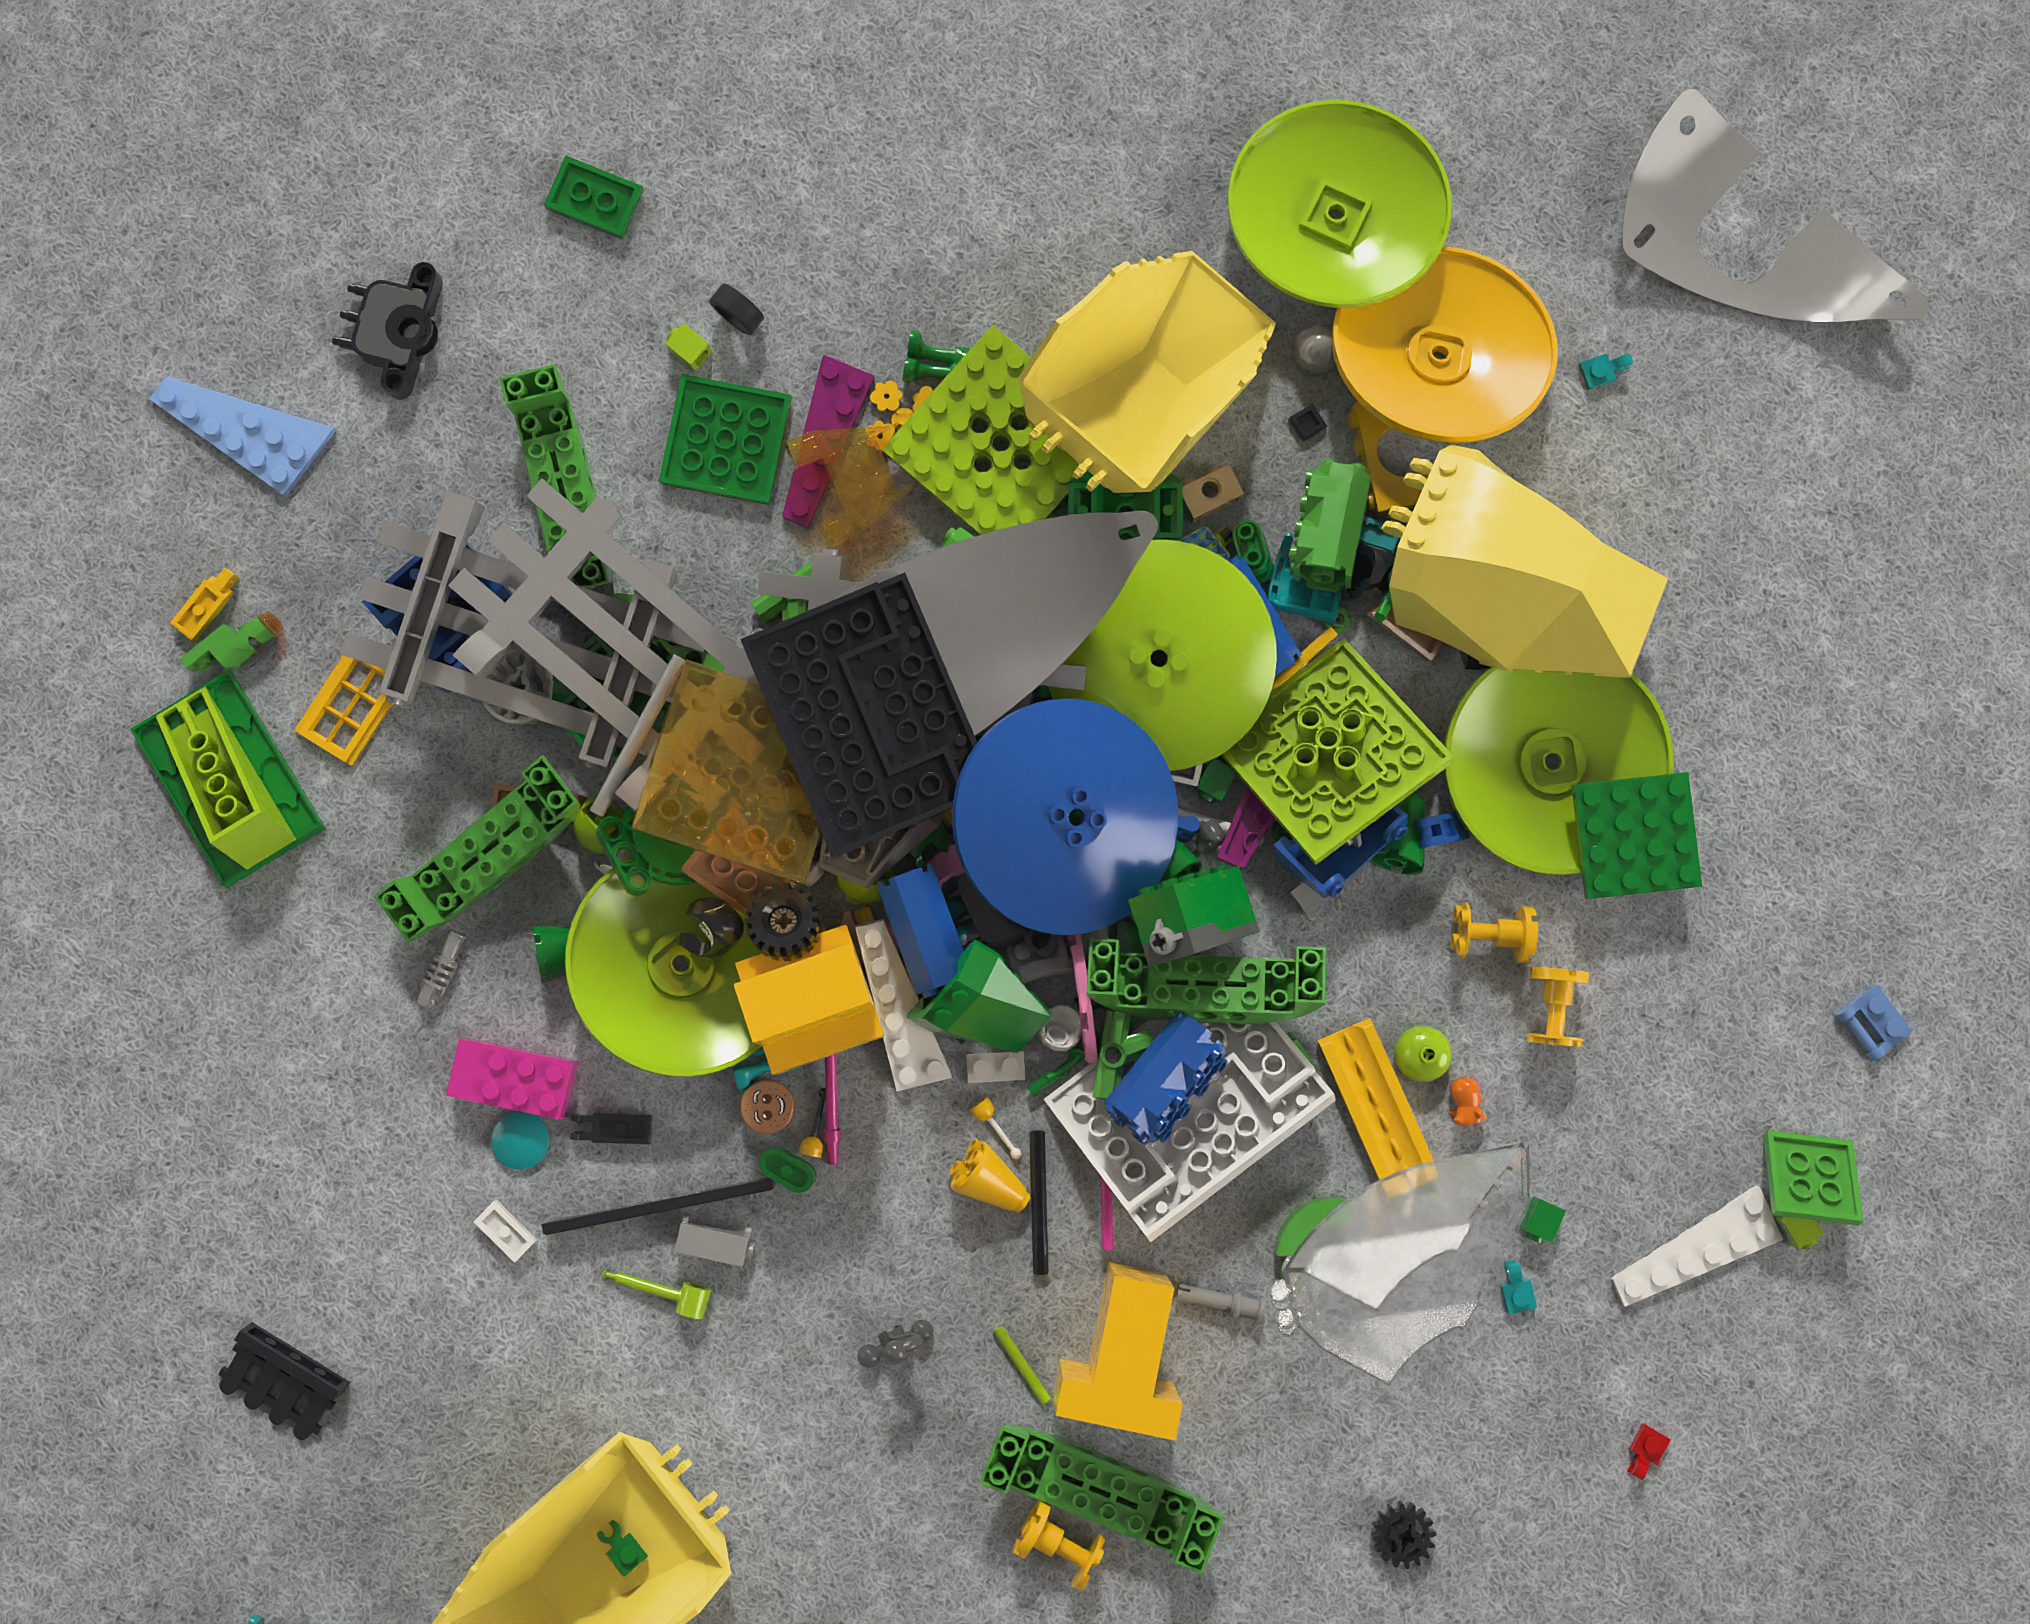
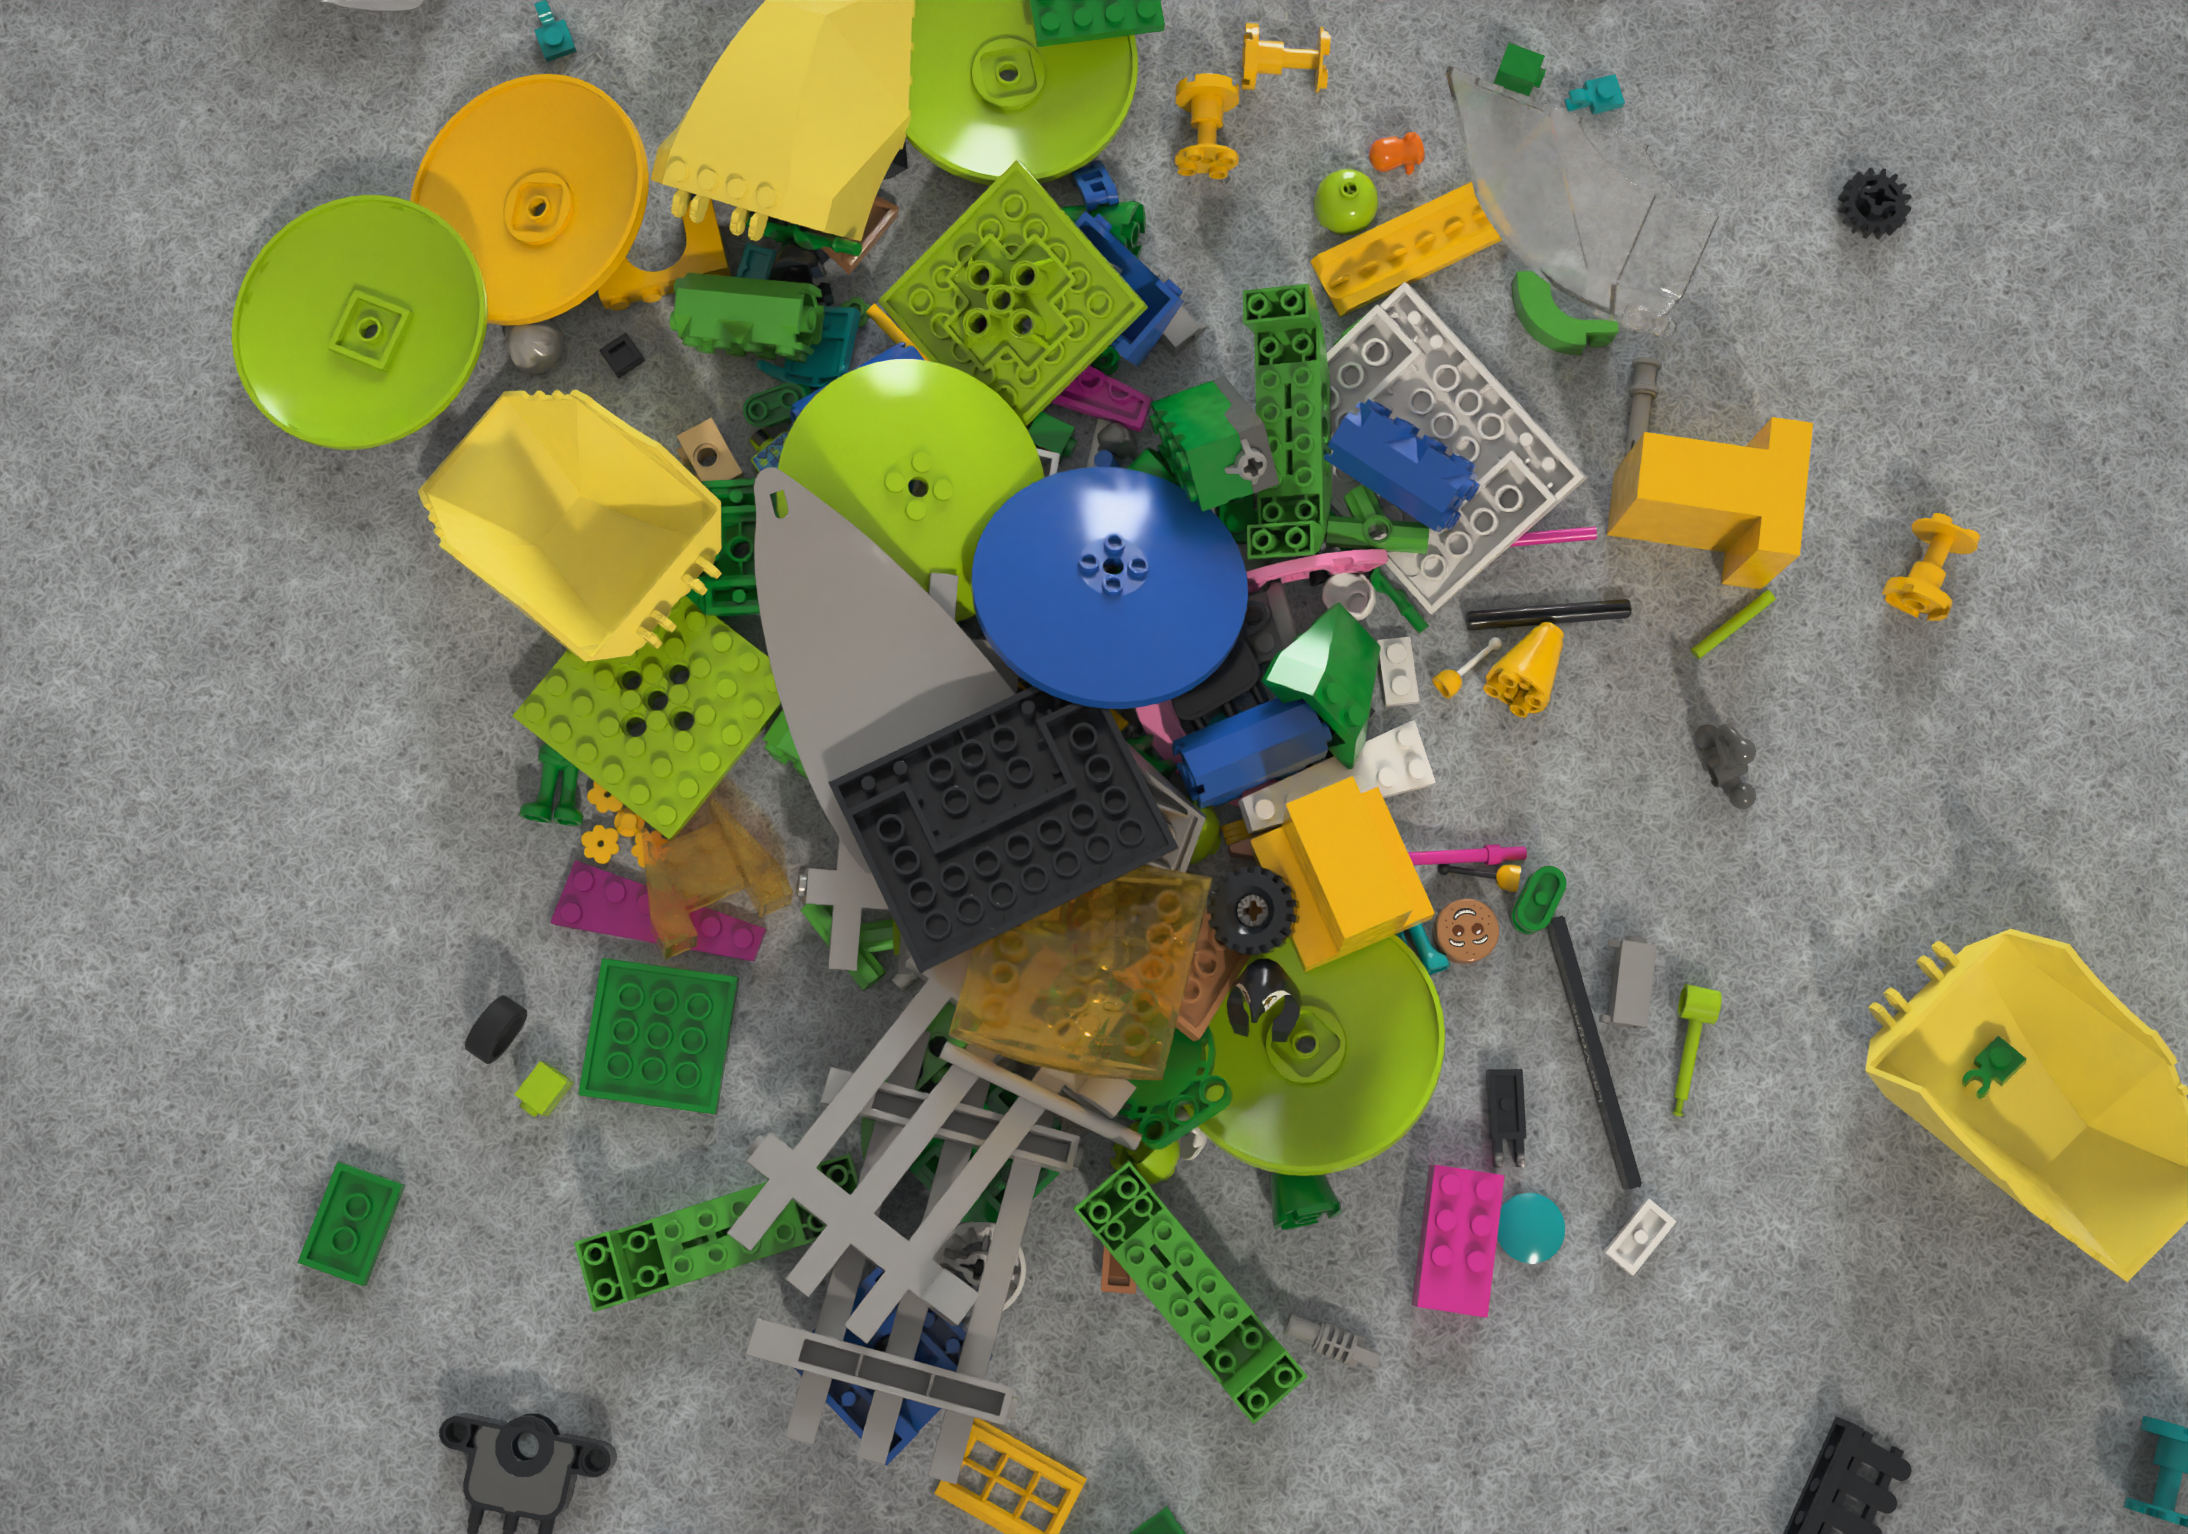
camera: 90 degrees left, 5 degrees down
bright green slope [979,1425,1224,1574] -> none

